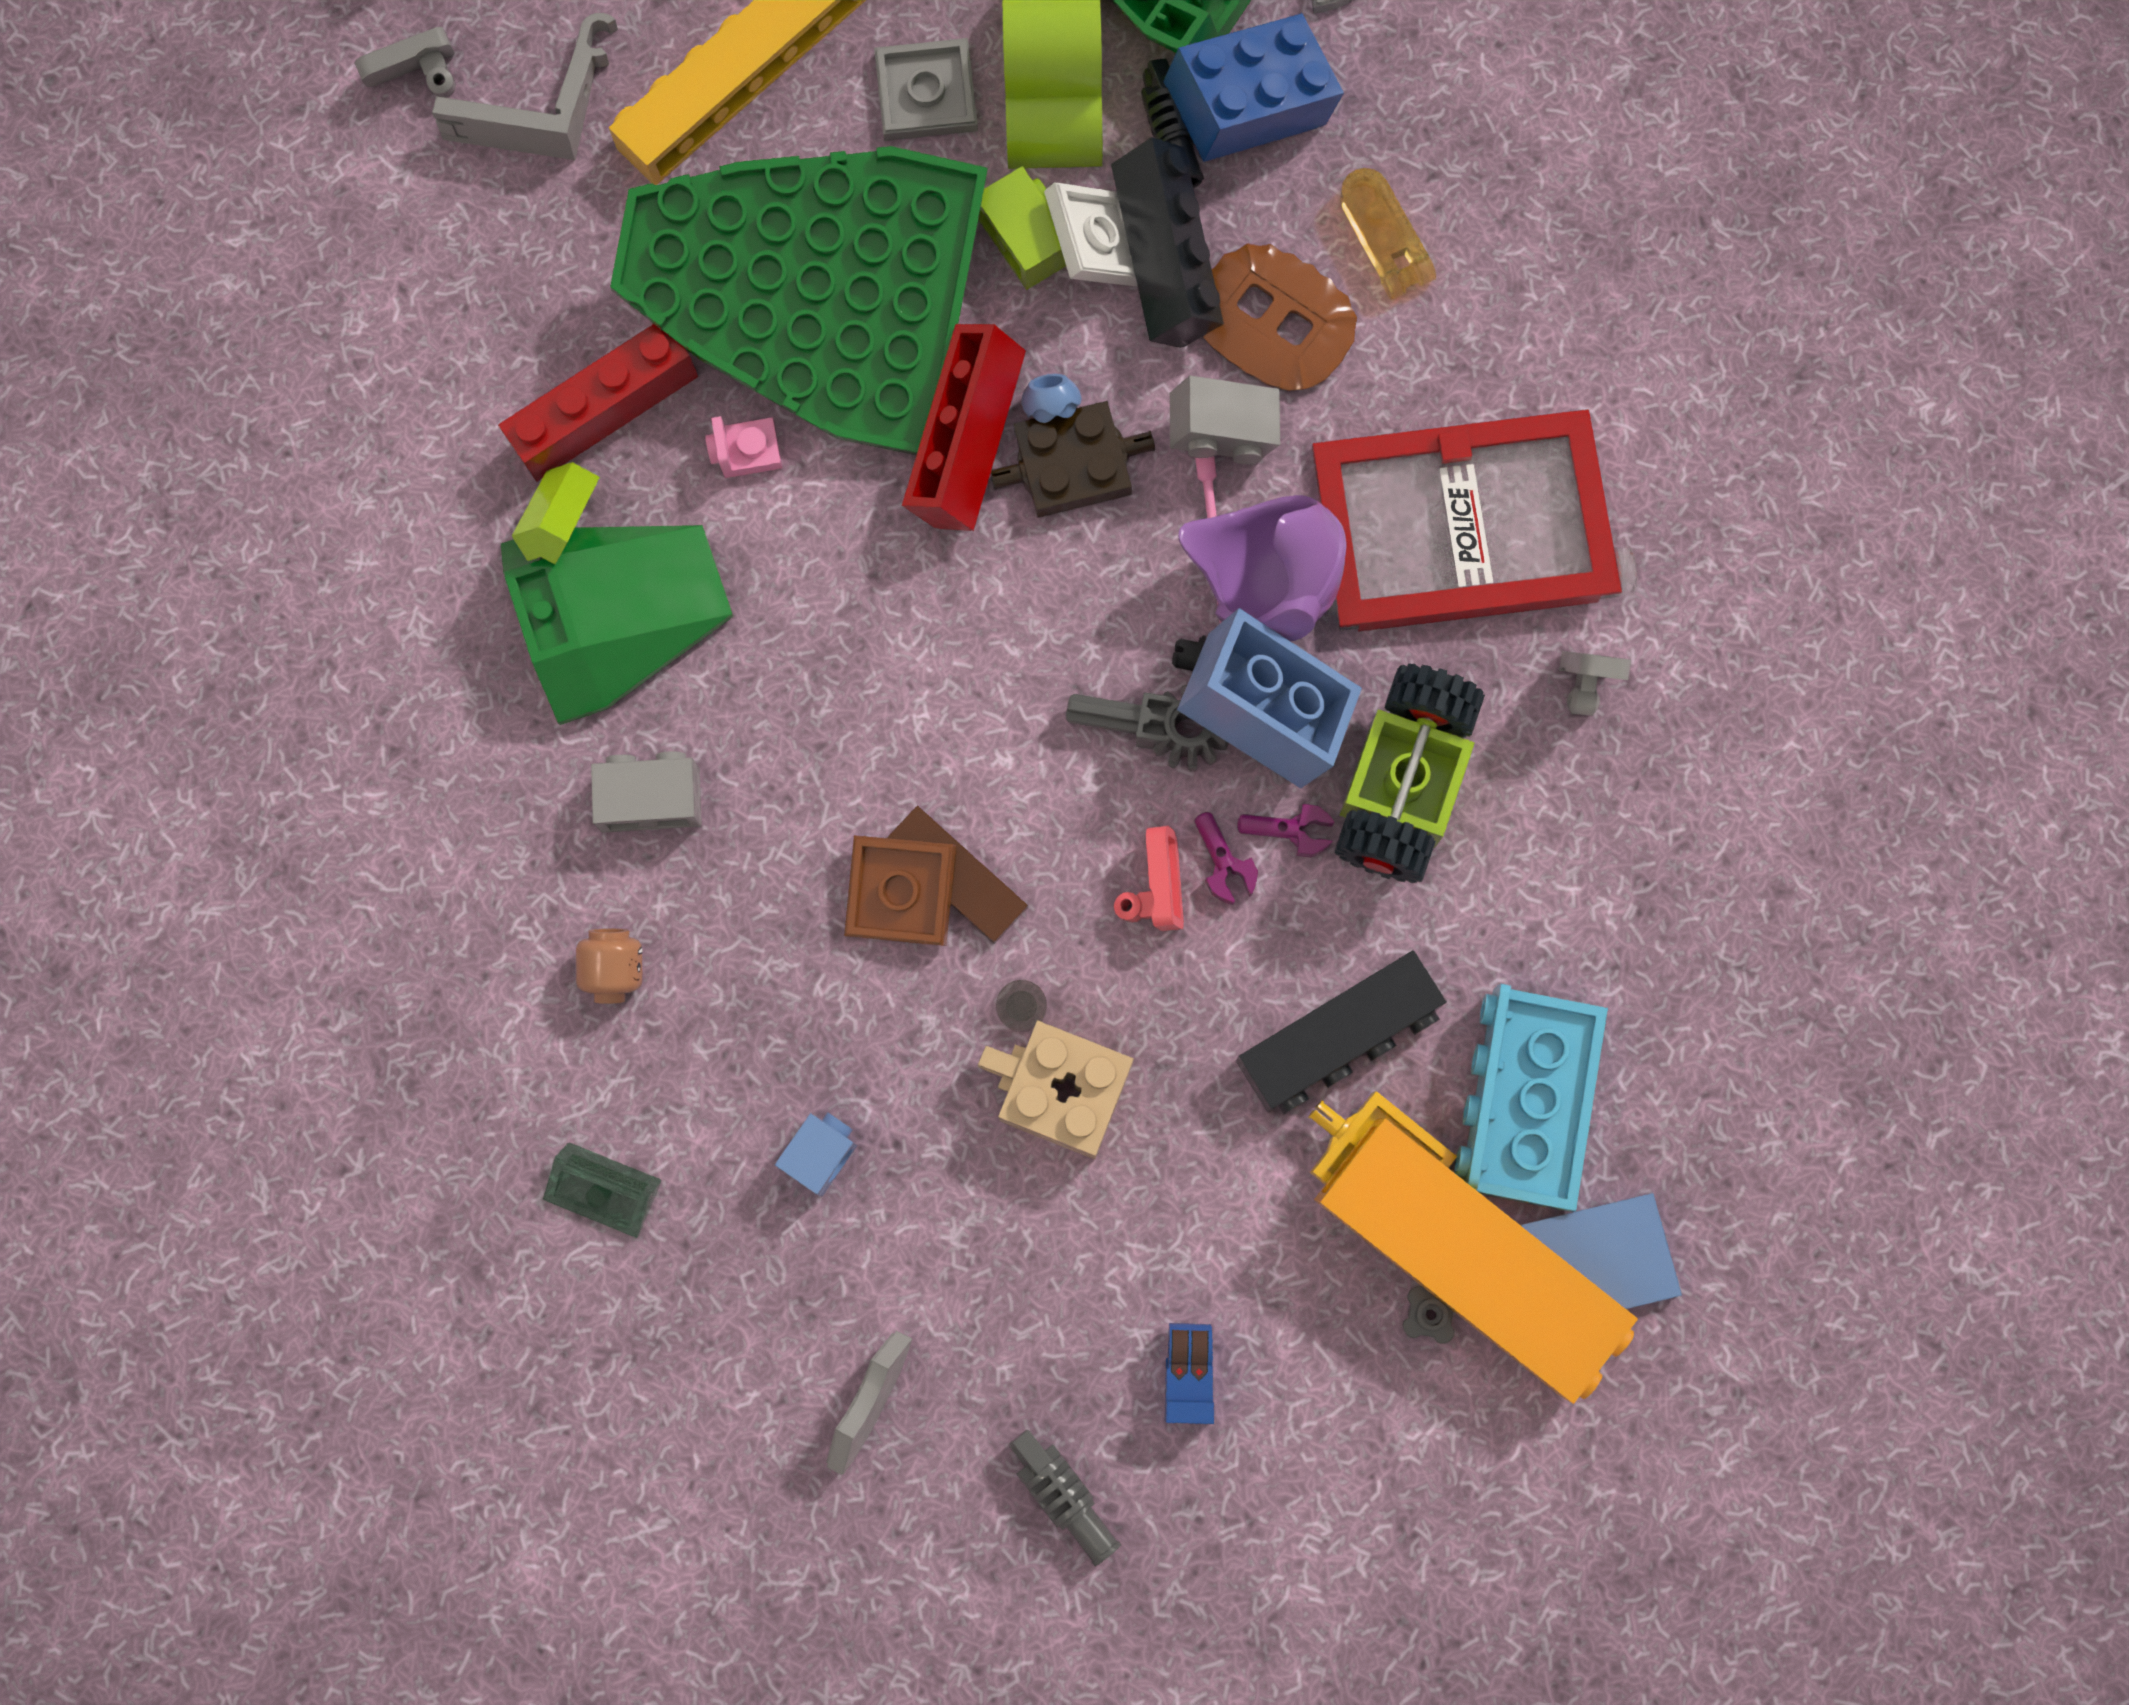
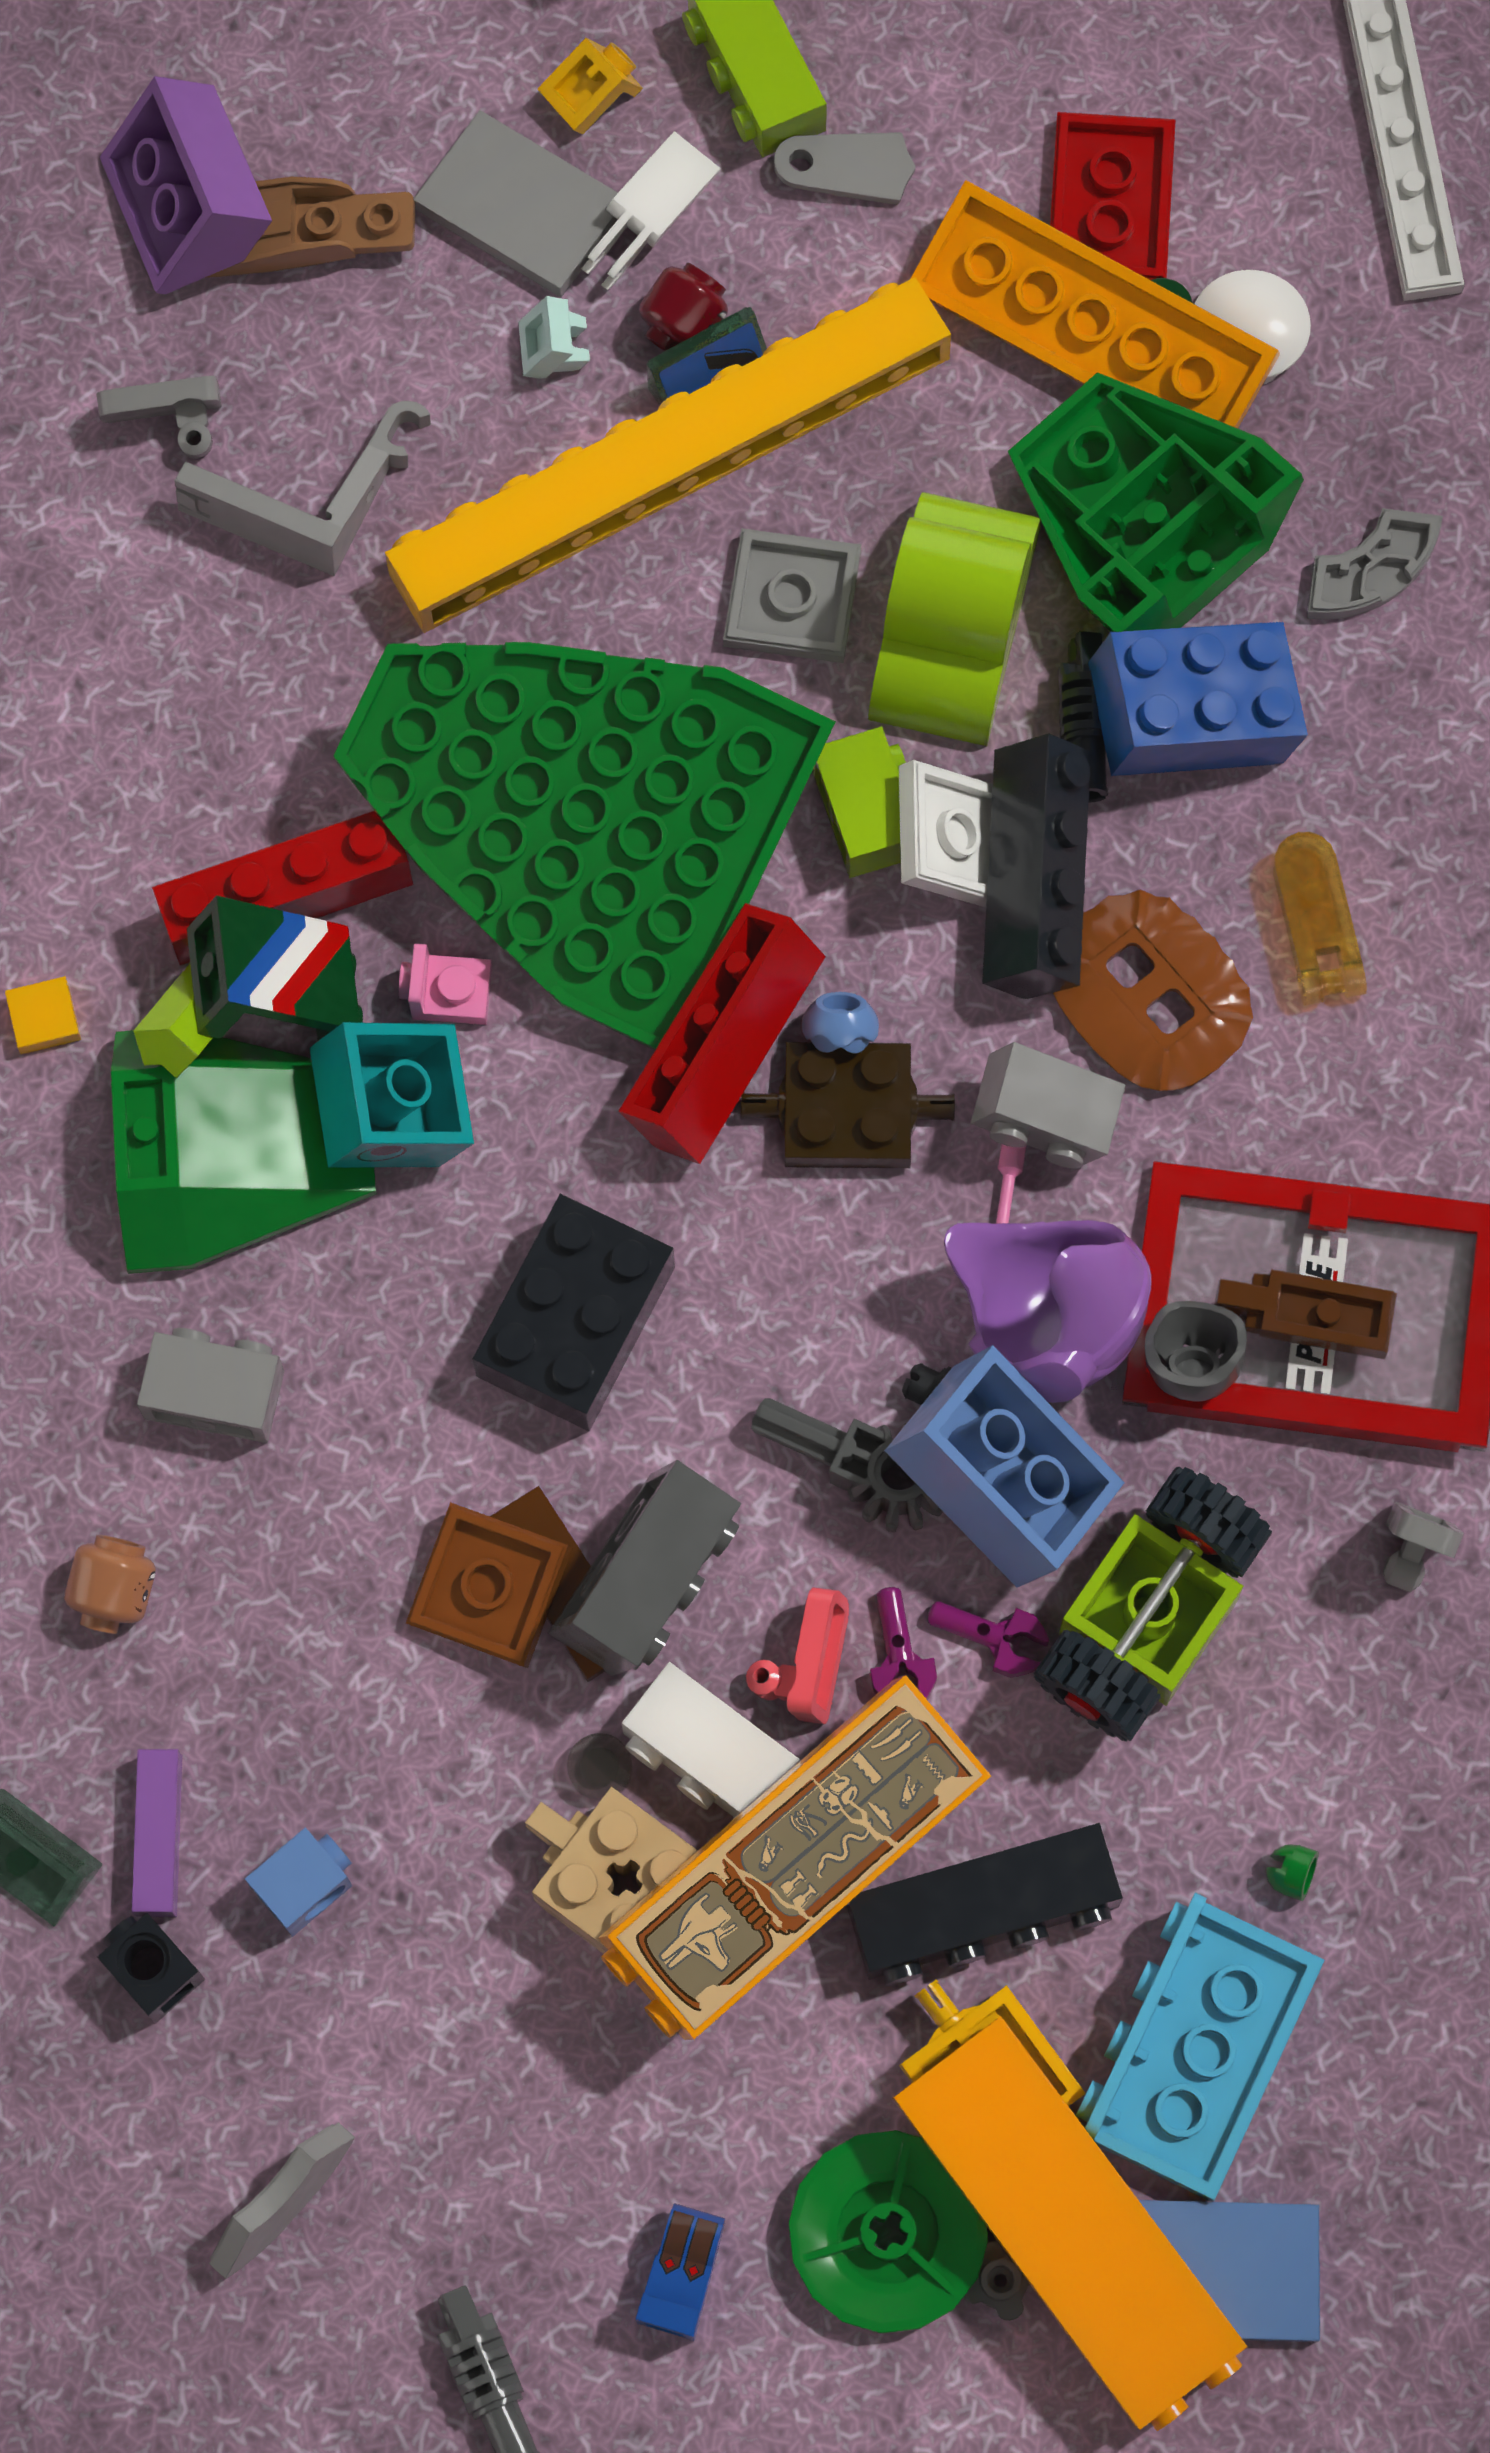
camera: 15 degrees right, 5 degrees down
none -> yellow tile [5,976,81,1055]
none -> black brick [97,1913,205,2023]
none -> medium lavender piece [132,1749,182,1917]
none -> dark green panel [187,895,363,1042]
none -> teal brick [310,1022,474,1167]
none -> black brick [472,1193,675,1432]
none -> dark grey brick [548,1460,742,1676]
none -> brick [598,1675,991,2040]
none -> white brick [622,1662,801,1819]
none -> green piece [789,2130,988,2334]
none -> dark grey helmet [1144,1301,1247,1402]
none -> reddish brown hinge [1214,1269,1397,1360]
none -> green hinge [1265,1844,1319,1901]

